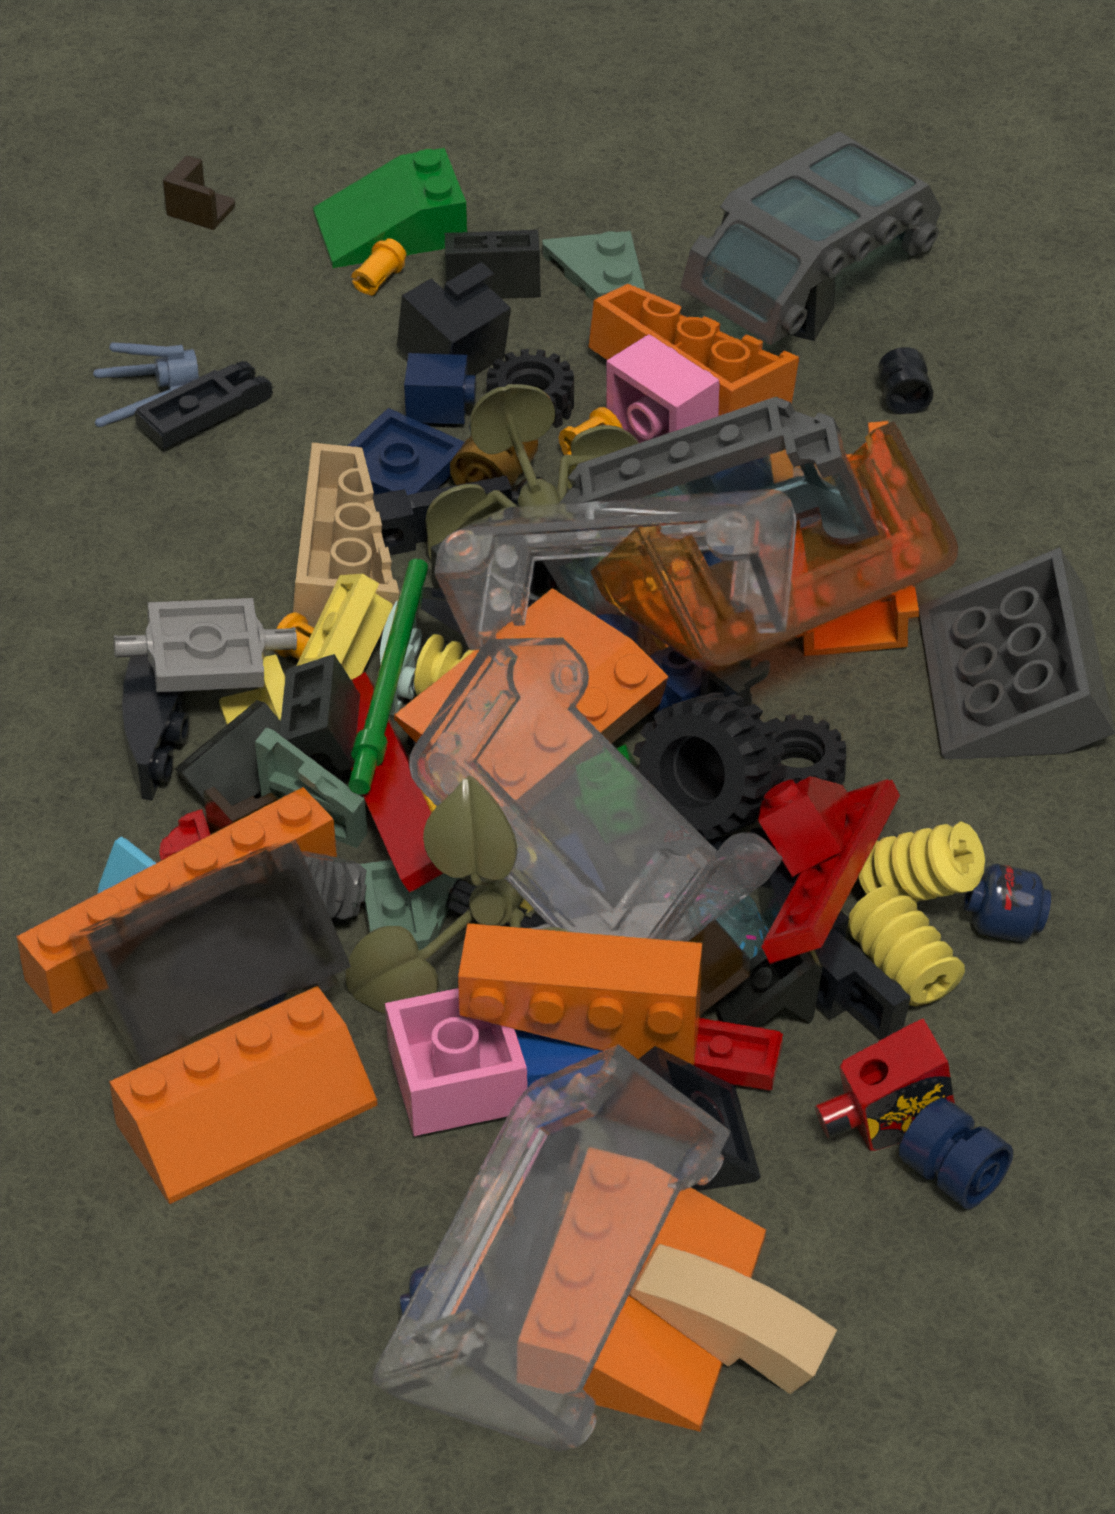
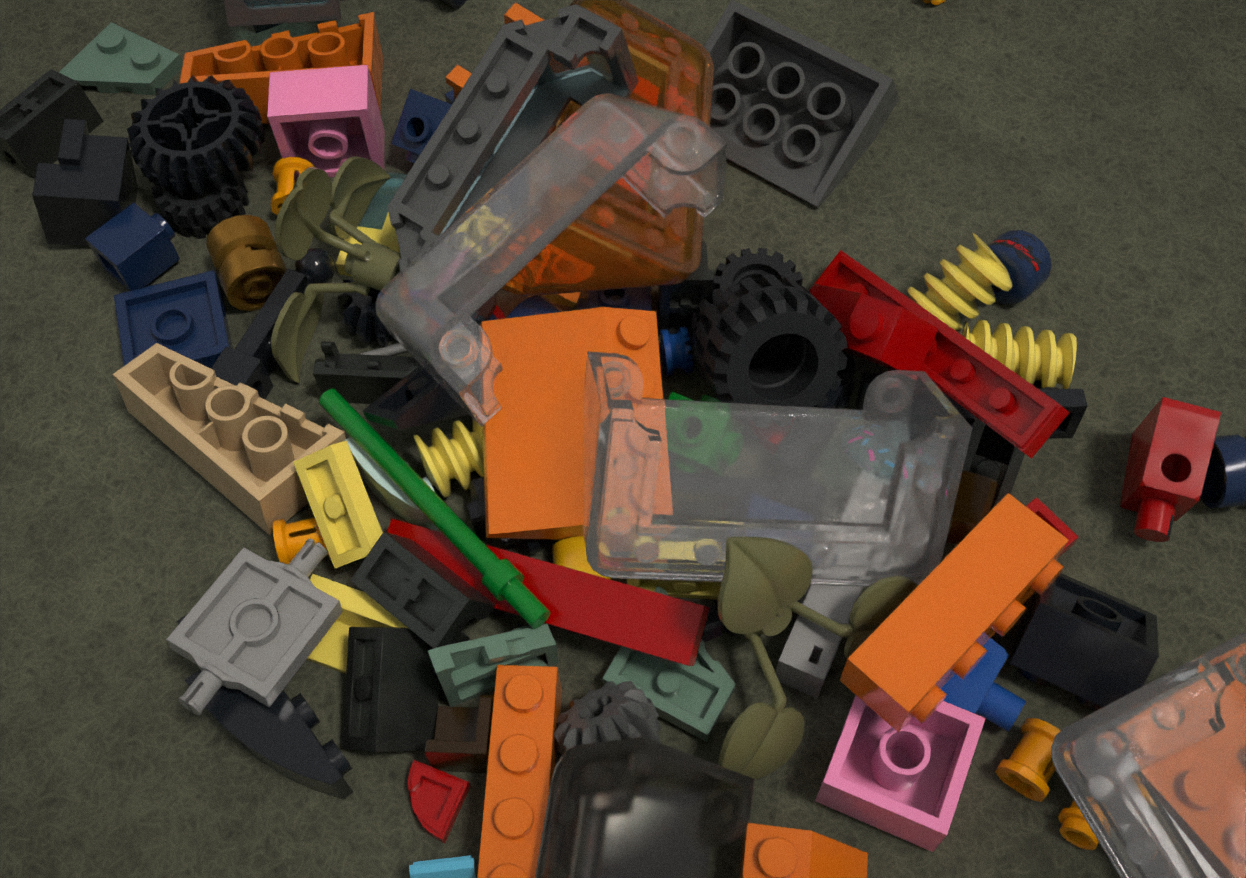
camera: 50 degrees left, 15 degrees up
none -> black gear [127,75,265,197]

